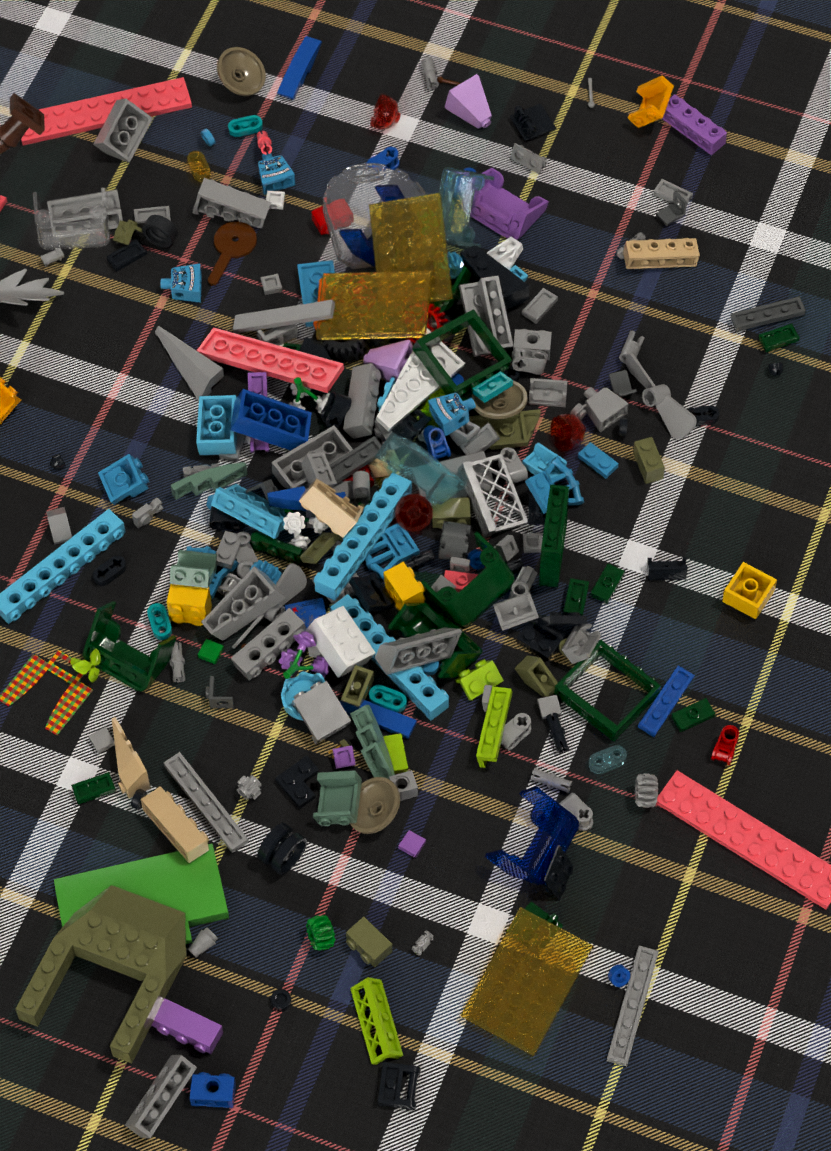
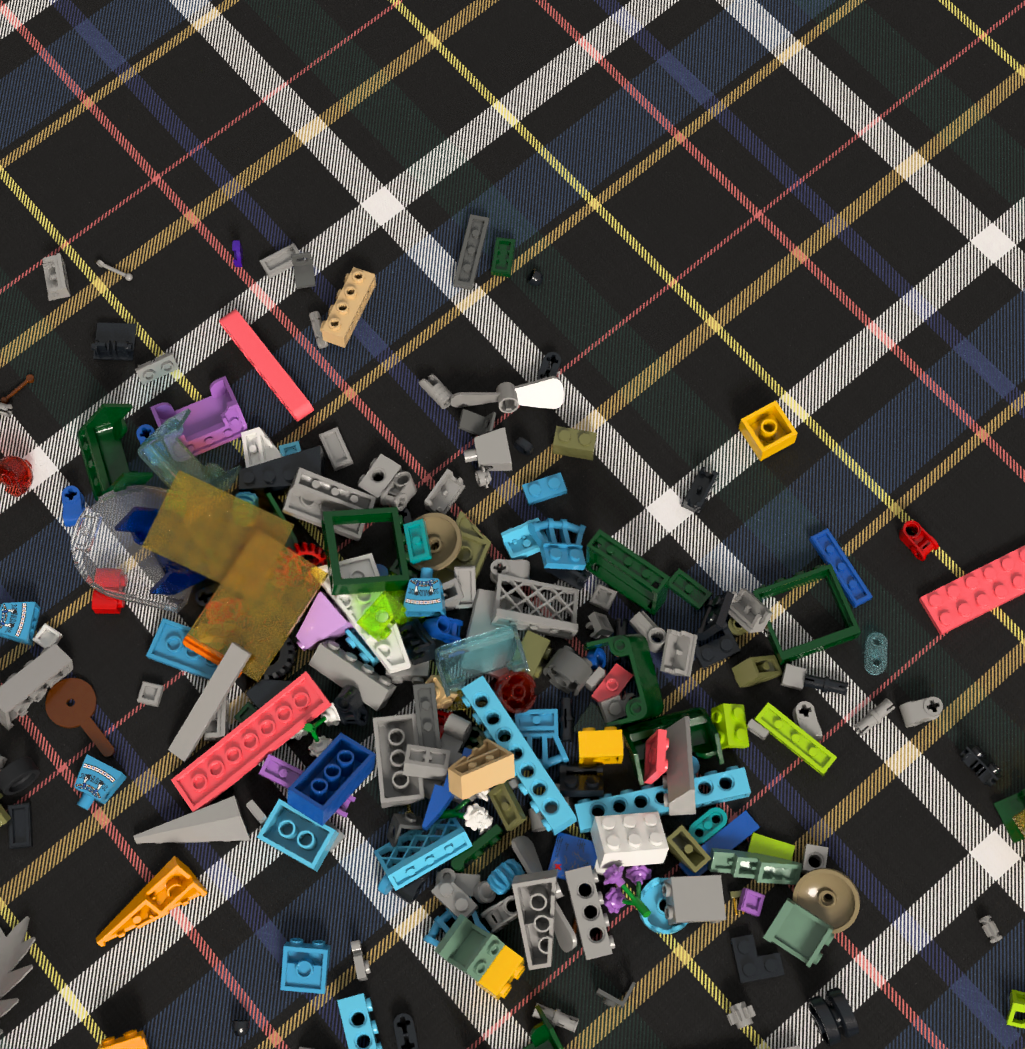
camera: 60 degrees left, 10 degrees up
teal plate [147,603,172,640] -> none
sand green slope [170,462,248,500] -> none
light grey axle [183,463,219,477] -> none
green tile [198,639,224,665] -> none
green gear [306,915,335,951] -> none
olive brick [346,916,393,967] -> none
medium lavender tile [398,830,426,858] -> none
lavender slope [445,74,492,129] -> none
clear blue windscreen [484,786,579,885] -> none
clear red cylinder [550,414,586,452] -> none
dark green plate [590,564,625,604] -> none
light orange panel [628,75,674,128] -> none
light grey gear [634,774,658,808] -> none
medium lavender brick [661,94,727,156] -> none
dark green plate [671,698,716,732] -> none
none -> light grey hinge [42,253,71,301]
none -> dark green windscreen [78,403,153,501]
none -> light orange wedge [96,856,207,947]
none -> coral beam [219,309,314,422]
none -> dark purple tile [232,240,243,267]
none -> light grey tile [246,800,268,827]
none -> clear neon green brick [357,590,407,642]
none -> coral plate [643,729,669,784]

